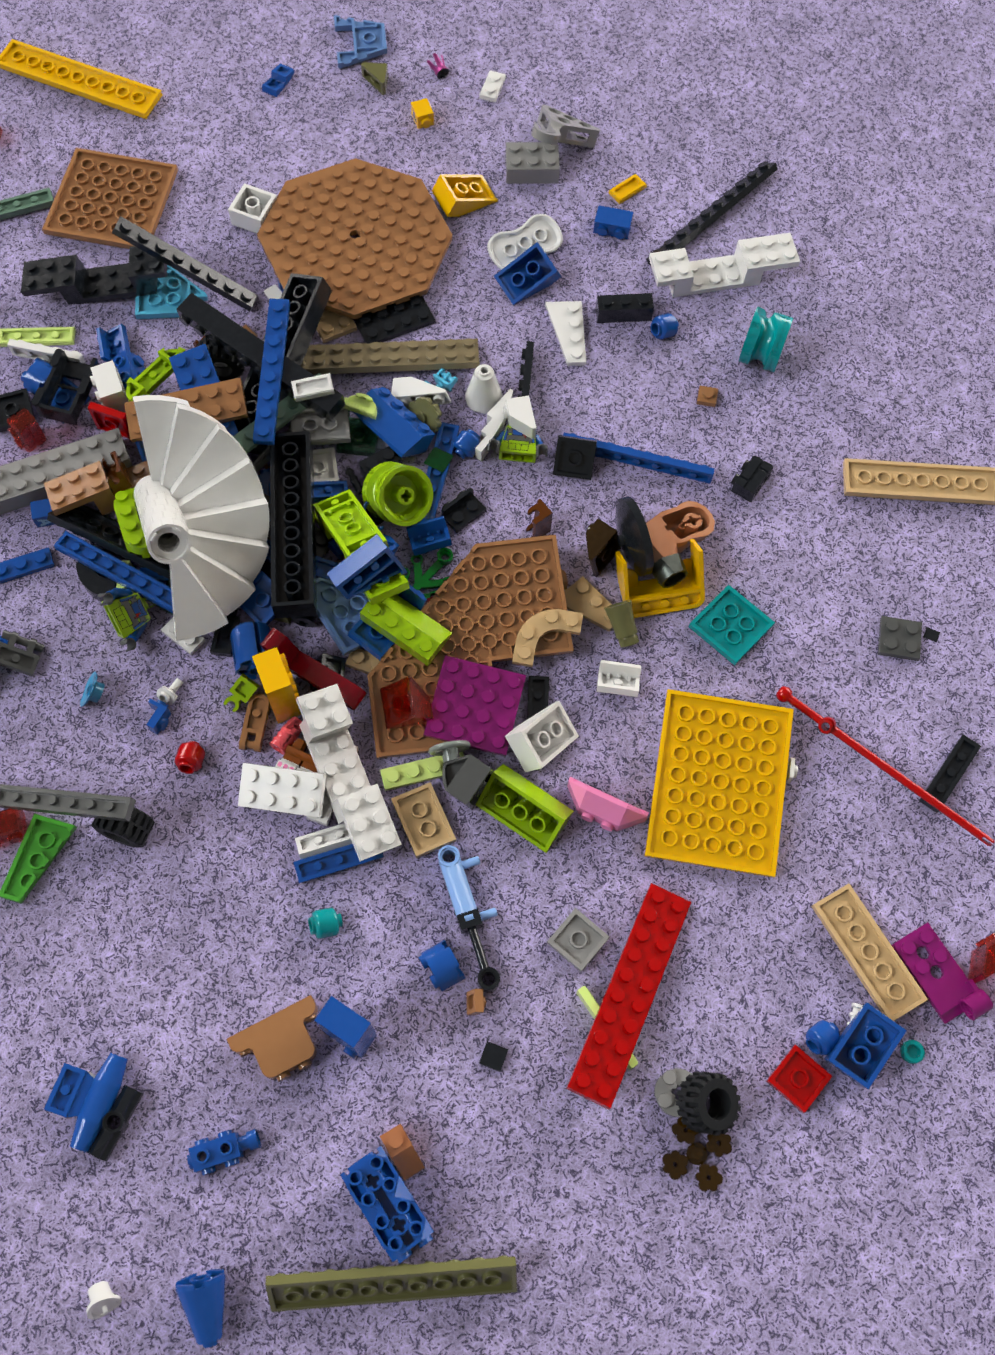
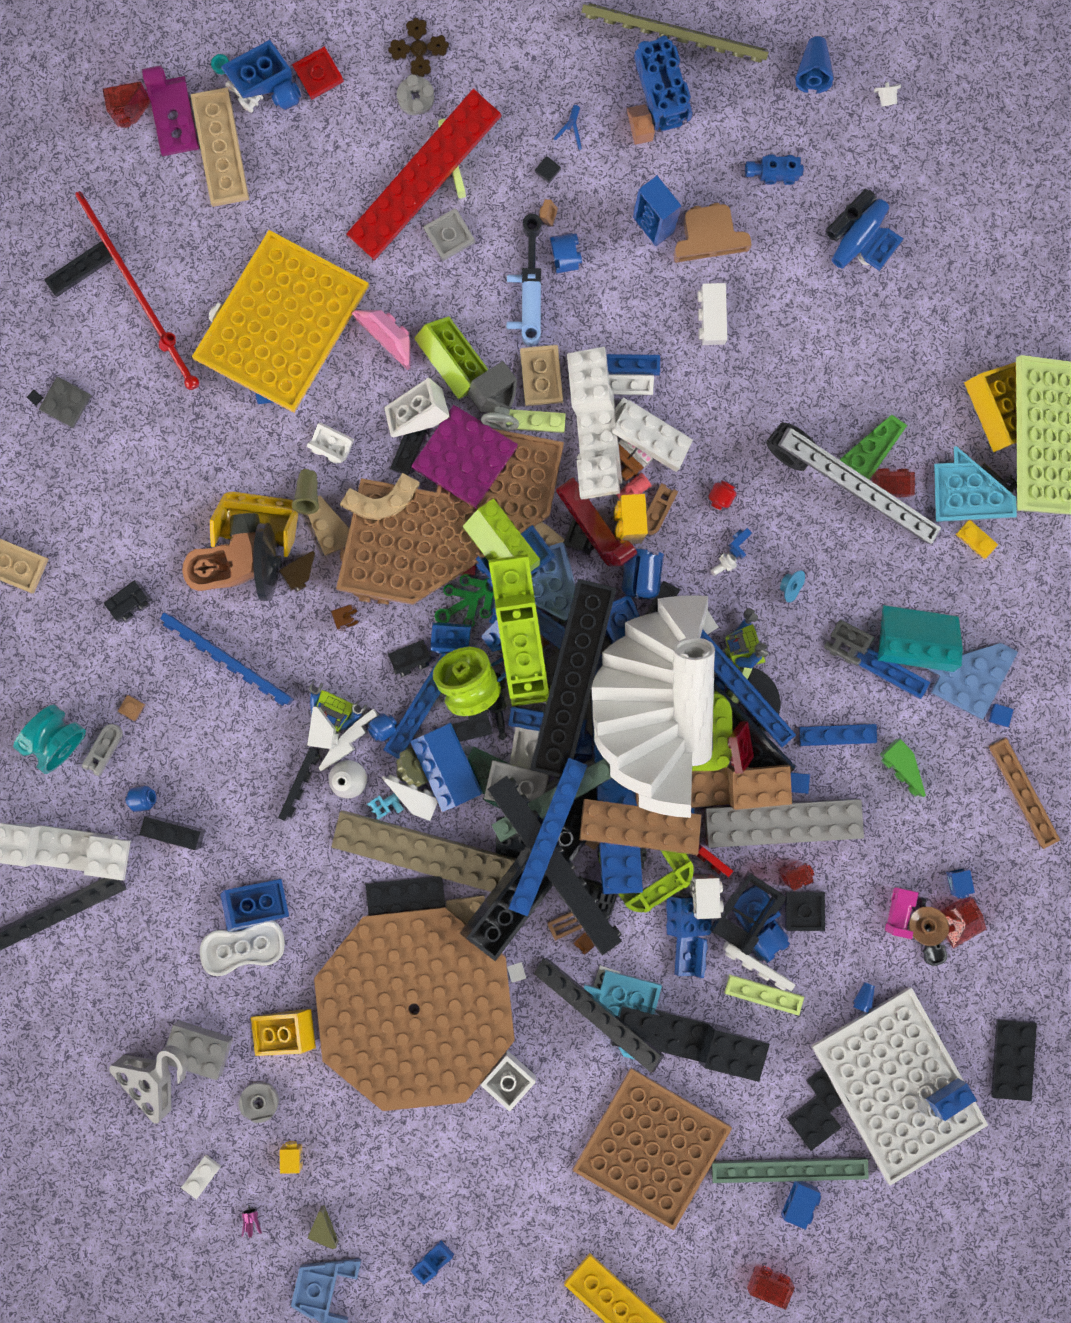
camera: 160 degrees left, 20 degrees up
reddish brown hinge [102,451,132,496] -> none
lime plate [223,673,259,712] -> none
white tile [291,373,335,402] -> none
teal head [308,907,343,939] -> none
blue wedge [327,534,407,599] -> none
yellowish green tile [343,393,377,420] -> none
clear red slope [380,676,434,729] -> none
dark green sticker [424,447,453,472] -> none
white wing [545,301,586,366] -> none
black plate [553,435,597,480] -> none
blue brick [593,205,633,239] -> none
yellow tile [608,174,647,204] -> none
black tyre [676,1071,741,1136] -> none
teal plate [688,584,775,666] -> none
none -> light grey plate [82,724,123,777]
none -> light grey plate [239,1082,279,1123]
none -> blue plant [553,105,582,150]
none -> white brick [697,283,727,345]
none -> dark red plate [728,721,754,774]

